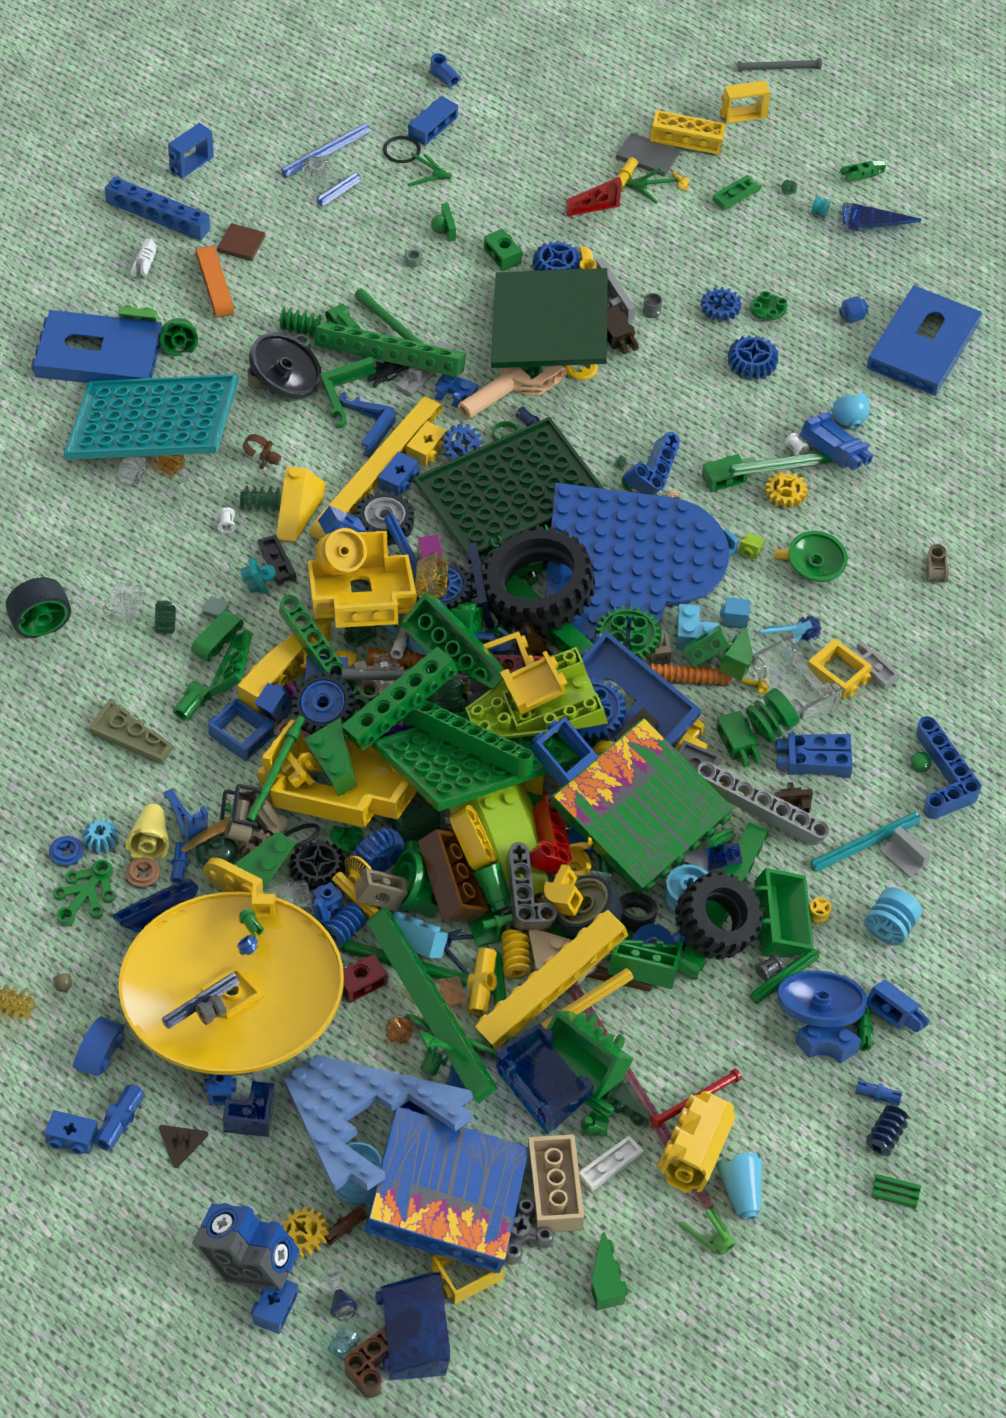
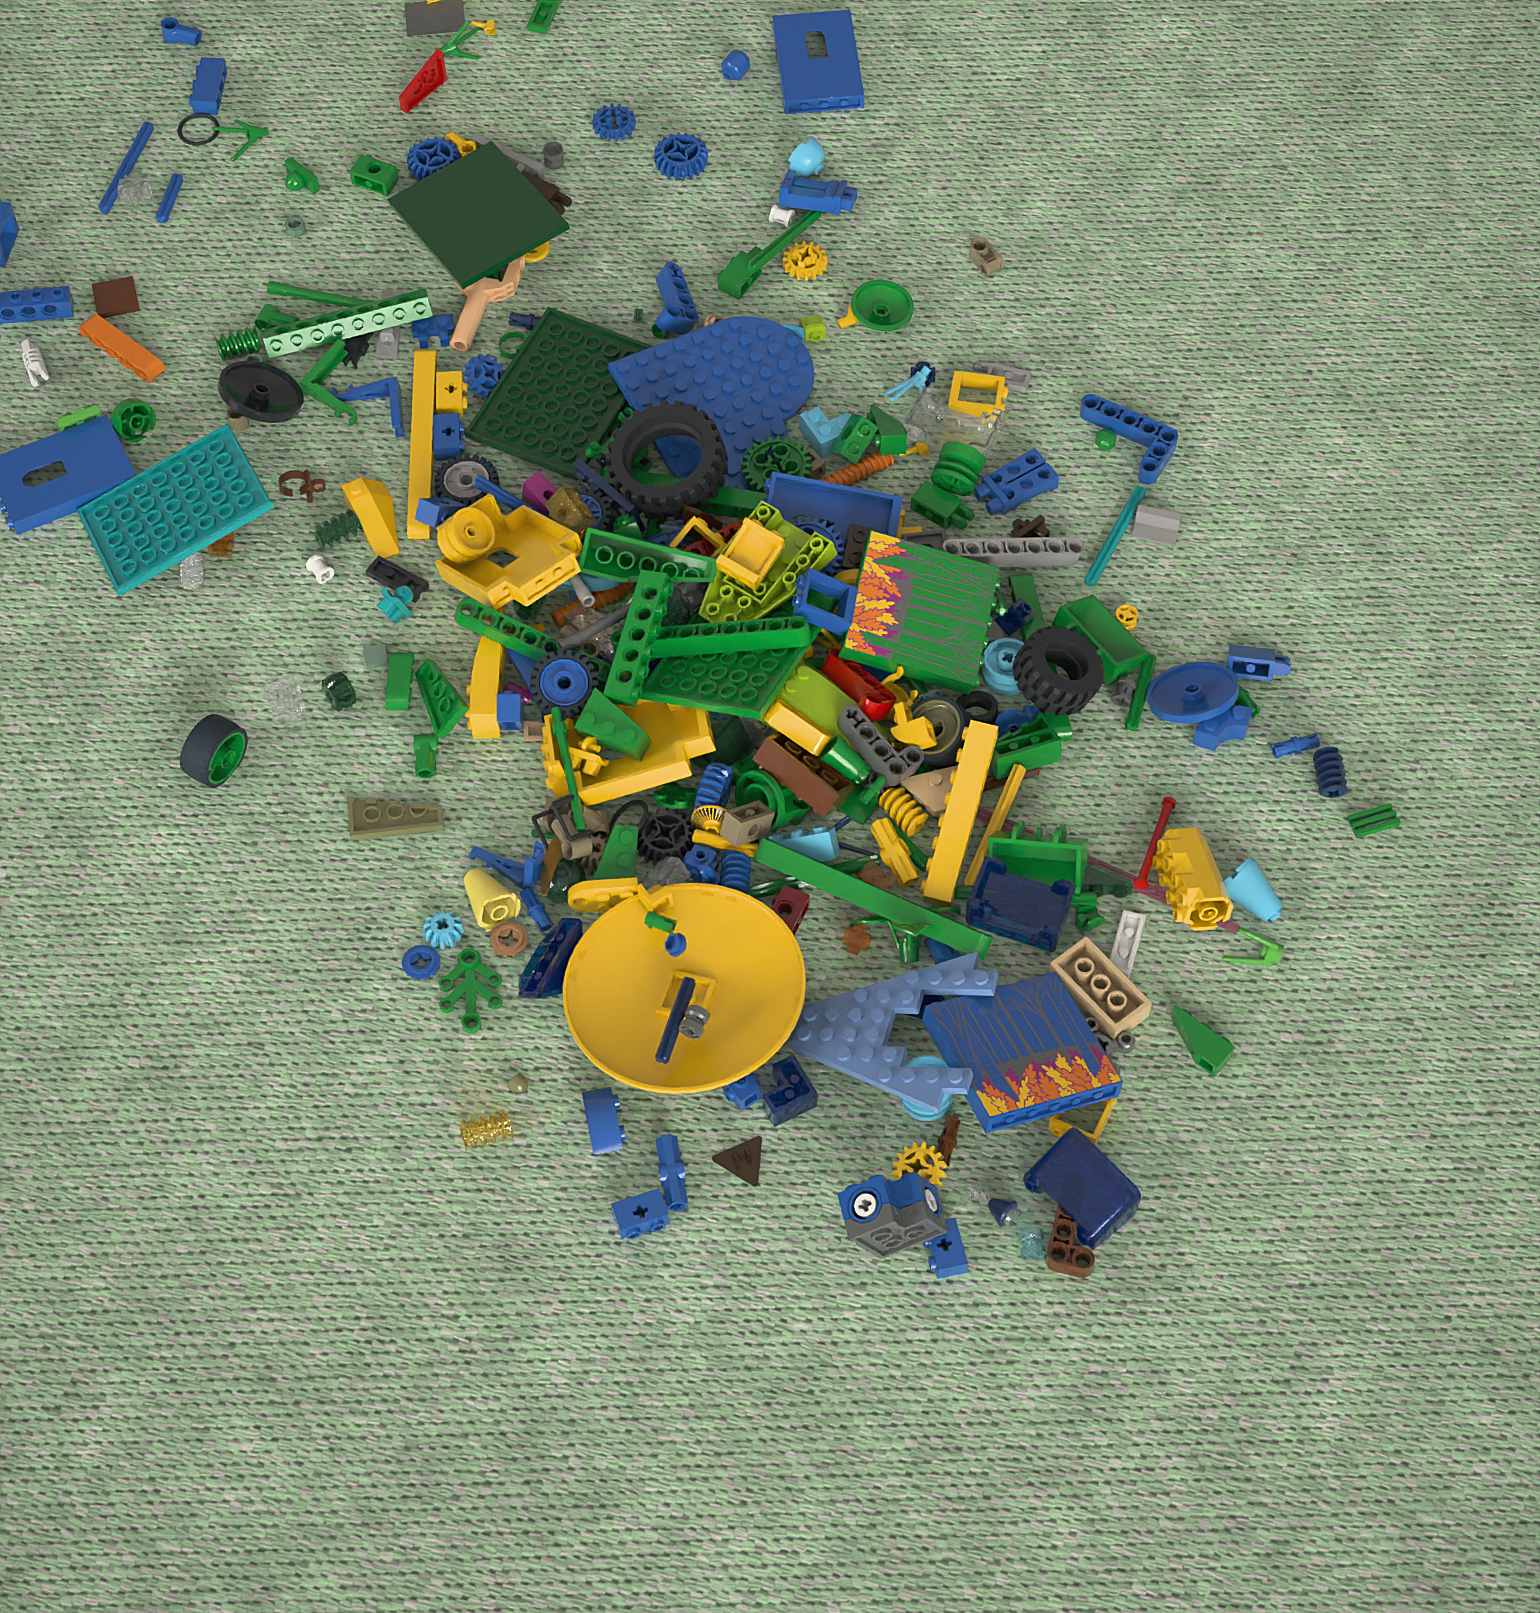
camera: 30 degrees left, 5 degrees up
blue window [208,698,274,762] -> none
yellow pin [618,157,638,190] -> none
dark azure brick [720,597,750,628] -> none
green dish [750,291,787,320] -> none
medium azure wheel [864,887,922,946] -> none

